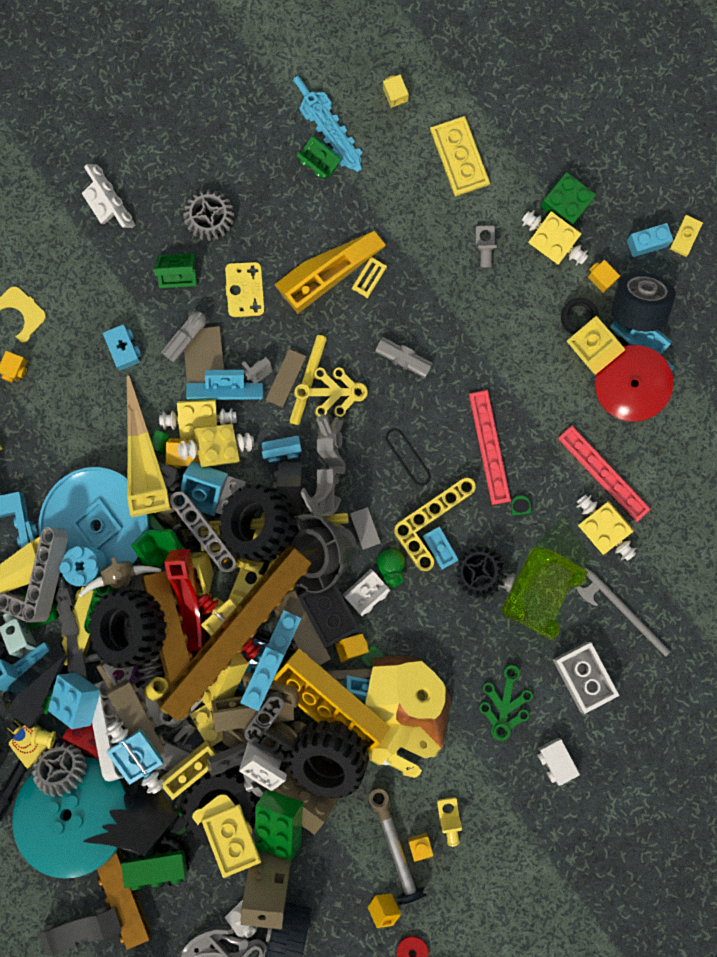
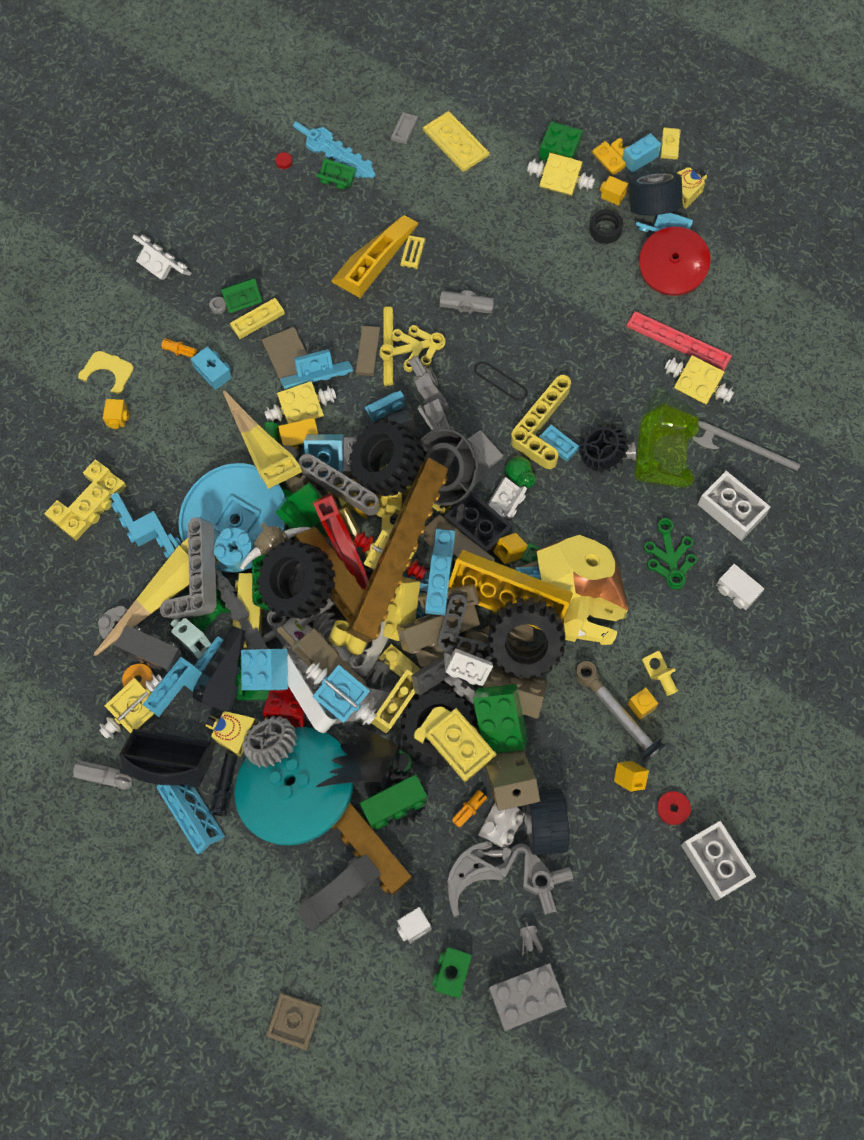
camera: 15 degrees left, 15 degrees down
light yellow bush [31,727,57,749] -> none
light grey piece [161,311,206,363] -> none
light yellow plate [177,424,254,468] -> none
light grey gear [183,190,235,241] -> none
light yellow axle [225,262,264,317] -> none
light grey bracket [241,357,273,384] -> none
light yellow brick [383,75,409,108] -> none
coral tile [469,390,511,505] -> none
light grey bracket [476,226,497,267] -> none
tile [511,495,532,516] -> none
light yellow container [567,316,625,375] -> none
none -> light orange axle [161,338,197,358]
none -> light grey tile [209,297,227,314]
none -> light yellow plate [230,298,285,339]
none -> red tile [275,152,292,169]
none -> light grey tile [391,112,418,145]
none -> light orange axle [452,790,487,827]
none -> yellow plate [592,138,629,175]
none -> light yellow torso [677,168,707,209]

